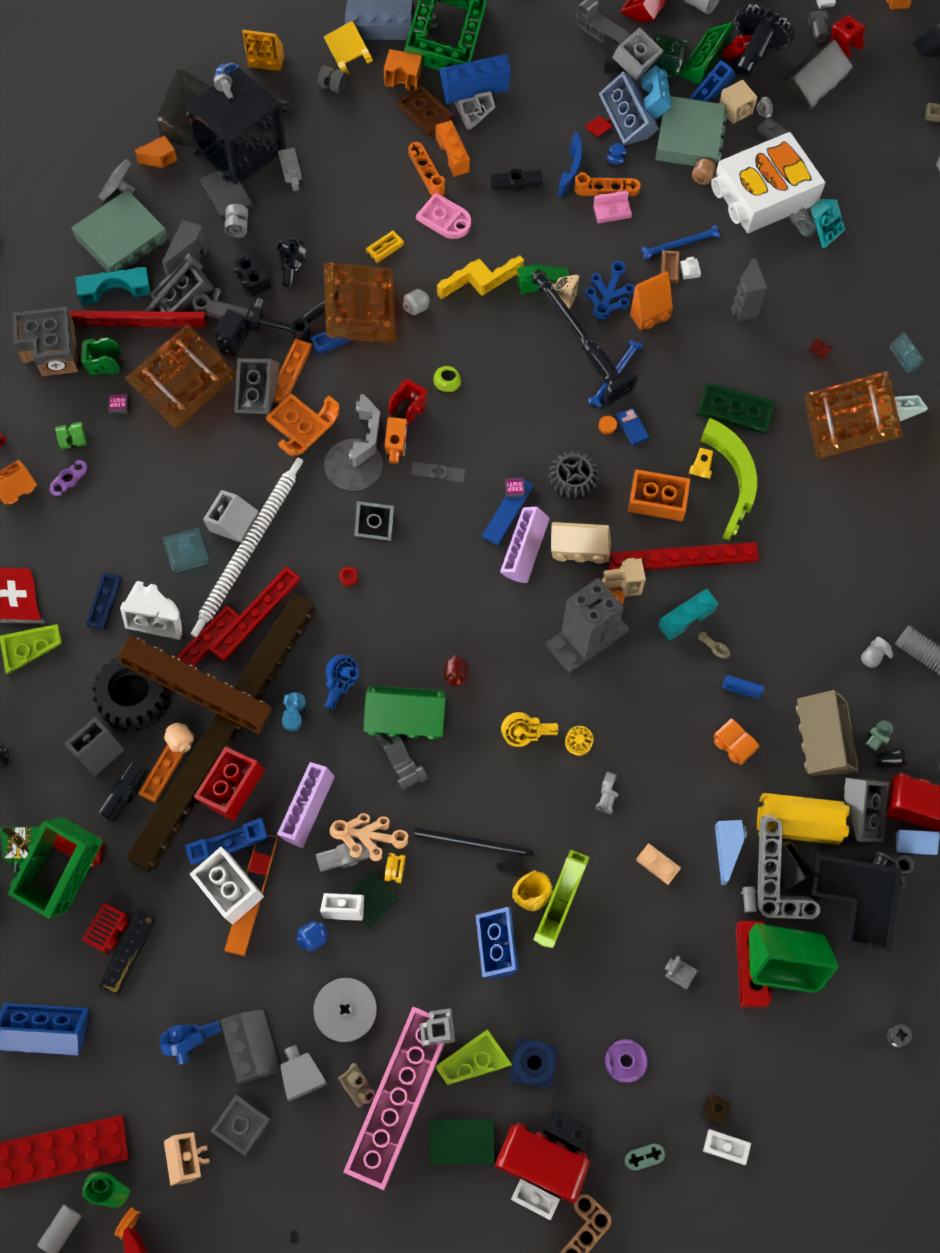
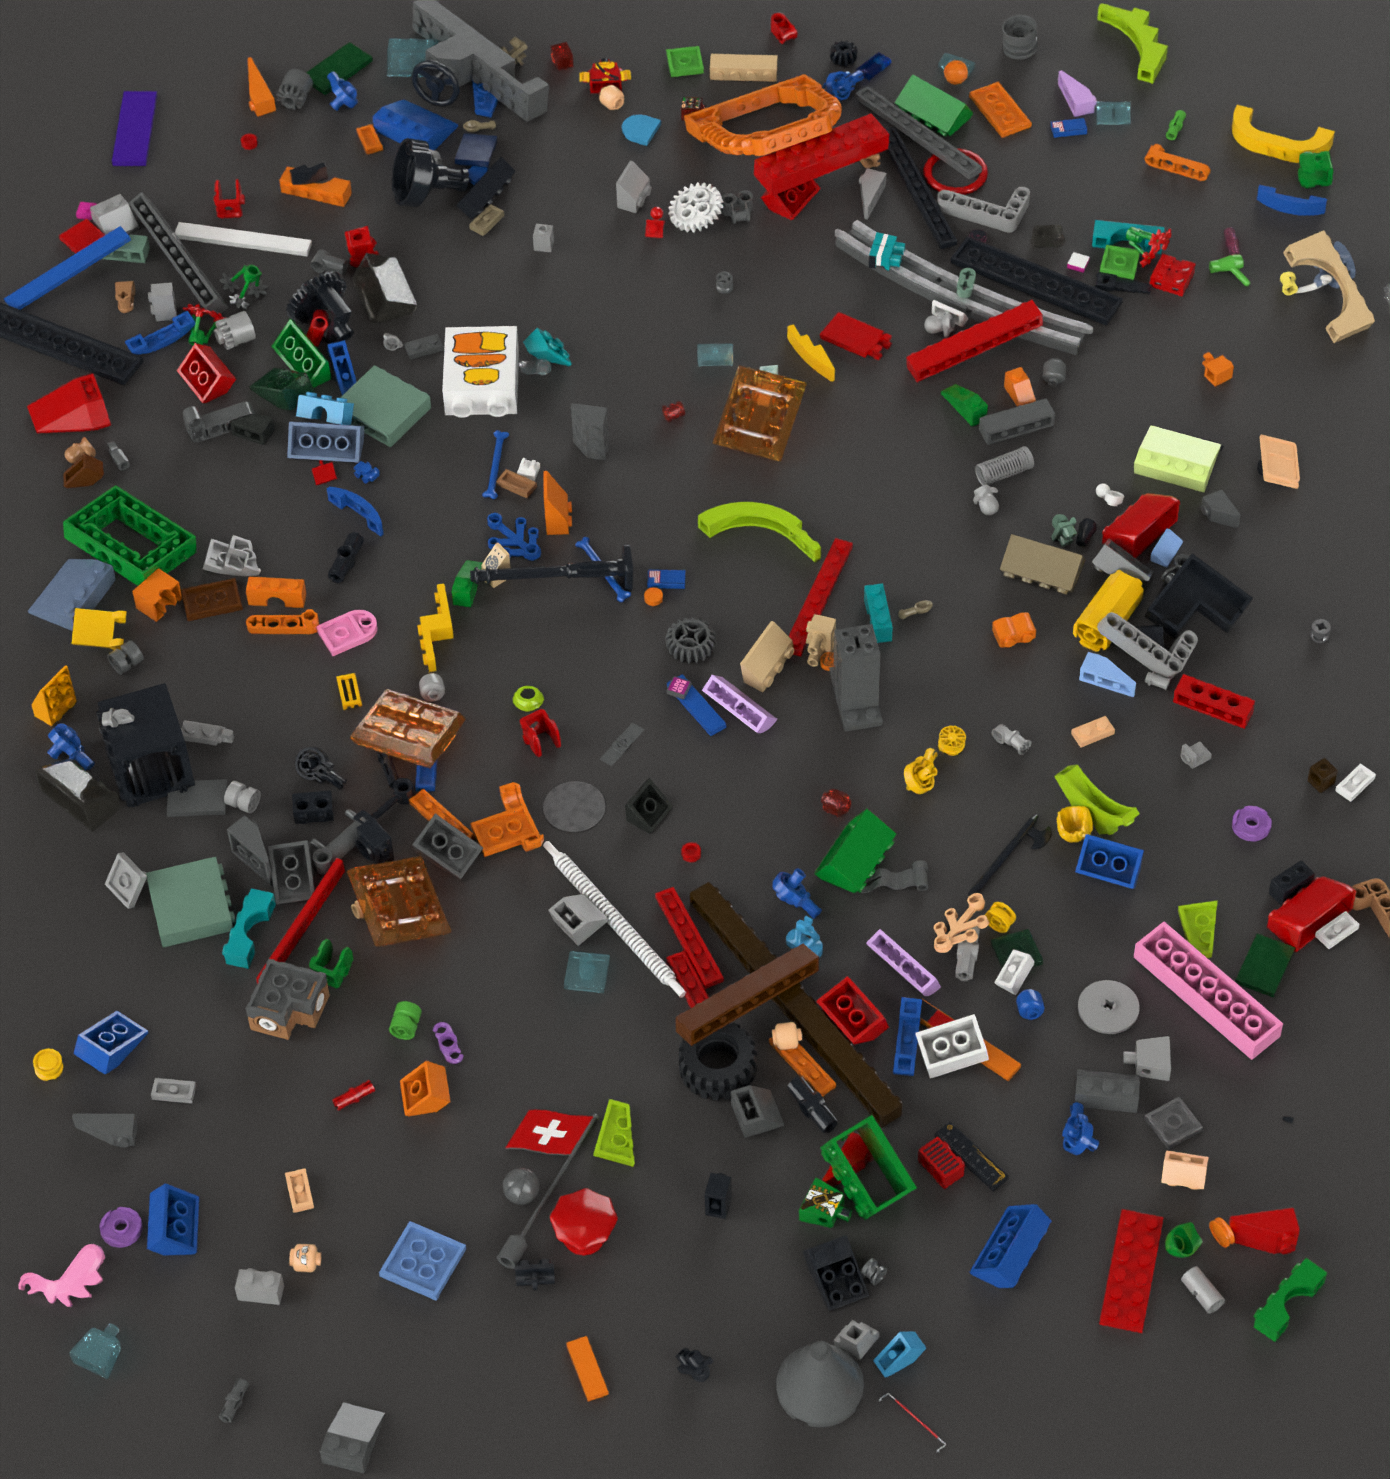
camera: 60 degrees left, 15 degrees down
dark blue tile [86,572,122,630] -> none
tile [108,394,128,414] -> none
white piece [120,581,183,640] -> none
orange slope [135,136,177,168] -> none
dark grey piece [145,253,203,312] -> none
dark tan hips [338,1063,376,1108] -> none
light grey slope [349,394,381,467] -> none
orange torso [385,417,408,464] -> none
light grey brick [420,1009,455,1046] -> none
blue slope [439,54,511,104] -> none
dark blue piece [509,1037,559,1090] -> none
orange beam [574,172,641,196] -> none
bright pink bracket [593,191,632,223] -> none
light grey slope [612,28,663,81] -> none
sand green beam [624,1144,665,1171] -> none
orange brick [628,469,690,521] -> none
yellow plate [689,448,713,479] -> none
medium nougat head [692,159,716,185] -> none
dark green tile [696,382,776,434] -> none
tan head [719,80,757,124] -> none
blue tile [722,675,764,699] -> none
green windscreen [749,923,839,993] -> none

